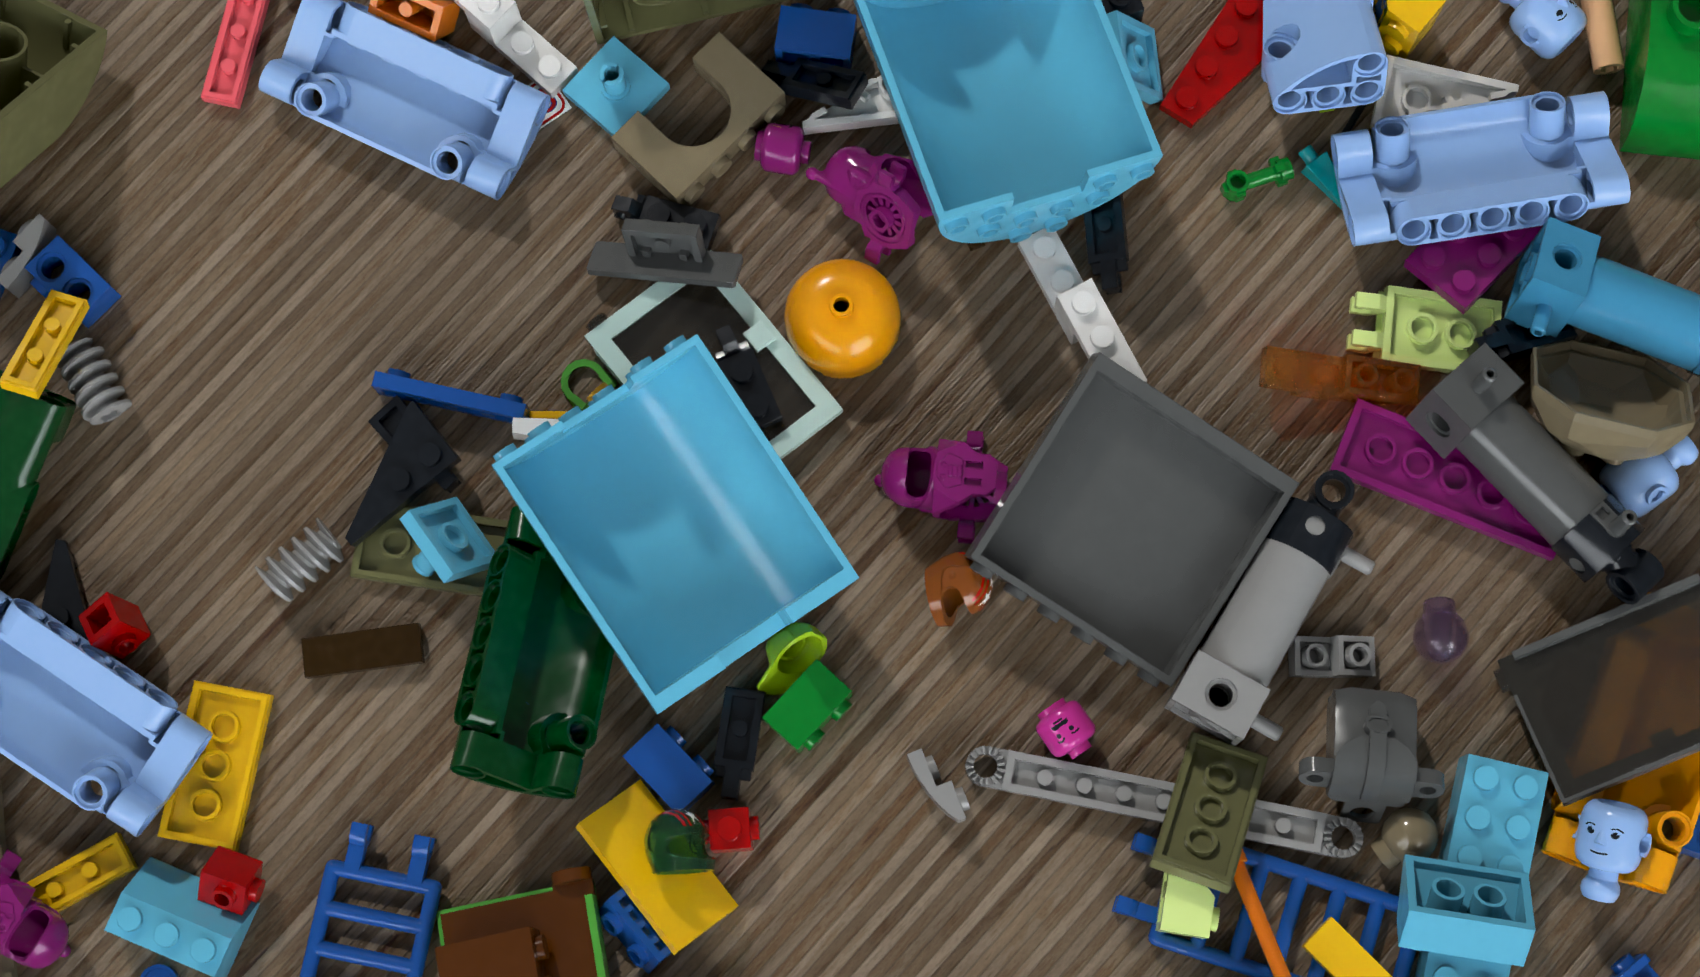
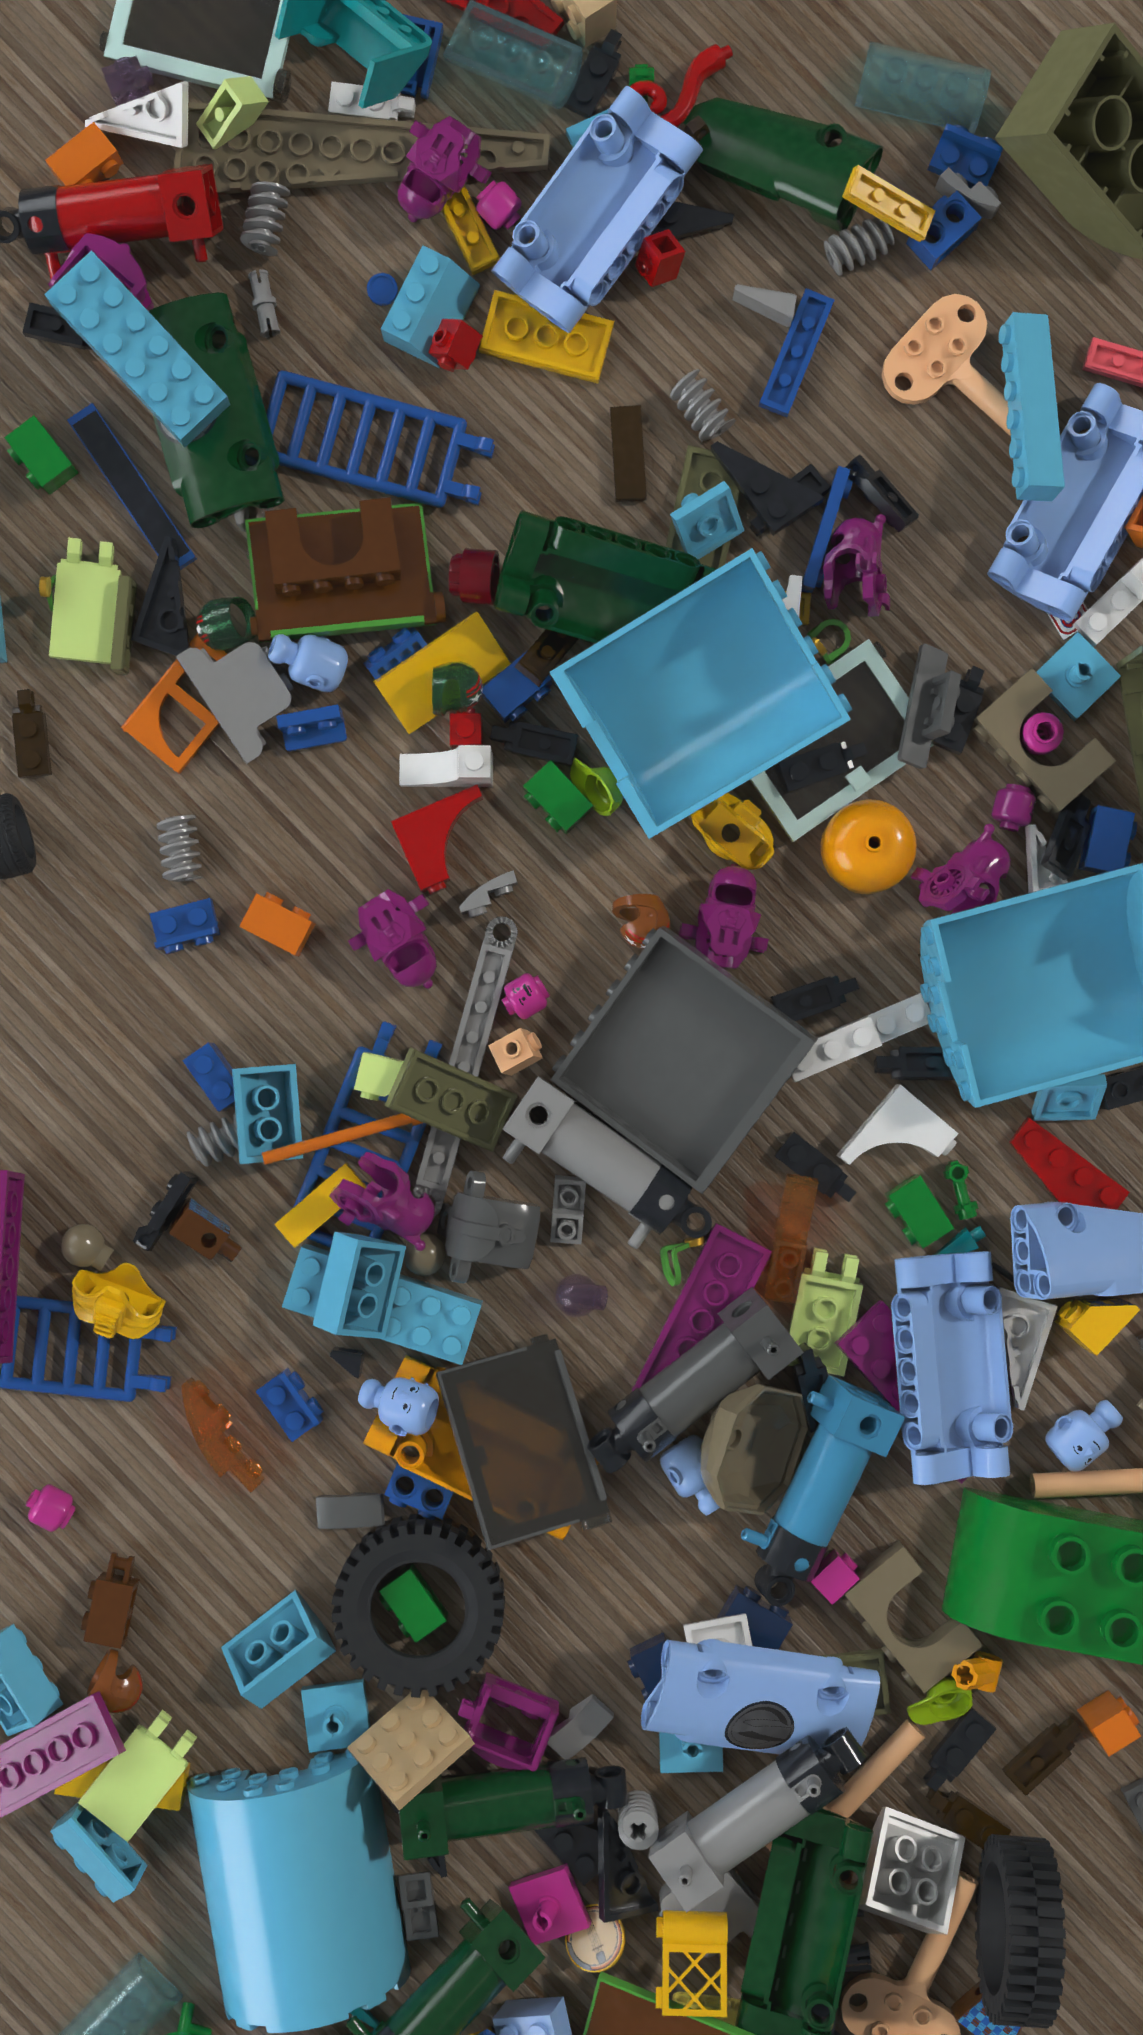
camera: 90 degrees right, 10 degrees up
none -> magenta helmet [329,1152,435,1251]
none -> black slope [330,1346,365,1379]
none -> magenta helmet [348,889,437,989]
none -> red arch [391,784,483,895]
none -> white arch [399,745,493,787]
none -> dark red piece [449,548,500,605]
none -> dark pink head [476,180,522,230]
none -> light nougat brick [488,1028,543,1076]
none -> dark brown tile [515,629,579,687]
none -> bright green piece [660,1236,705,1287]
none -> yellow piece [691,793,774,870]
none -> light grey slope [732,284,797,327]
none -> blue plate [759,288,834,418]
none -> black hinge [771,975,860,1021]
none -> black hinge [774,1131,857,1202]
none -> magenta helmet [823,514,891,617]
none -> white arch [836,1084,959,1165]
none -> black hinge [845,454,919,533]
none -> light nougat piece [882,294,1011,437]
none -> green brick [884,1174,955,1249]
none -> medium azure brick [999,312,1065,502]
none -> dark pink head [1020,712,1064,756]

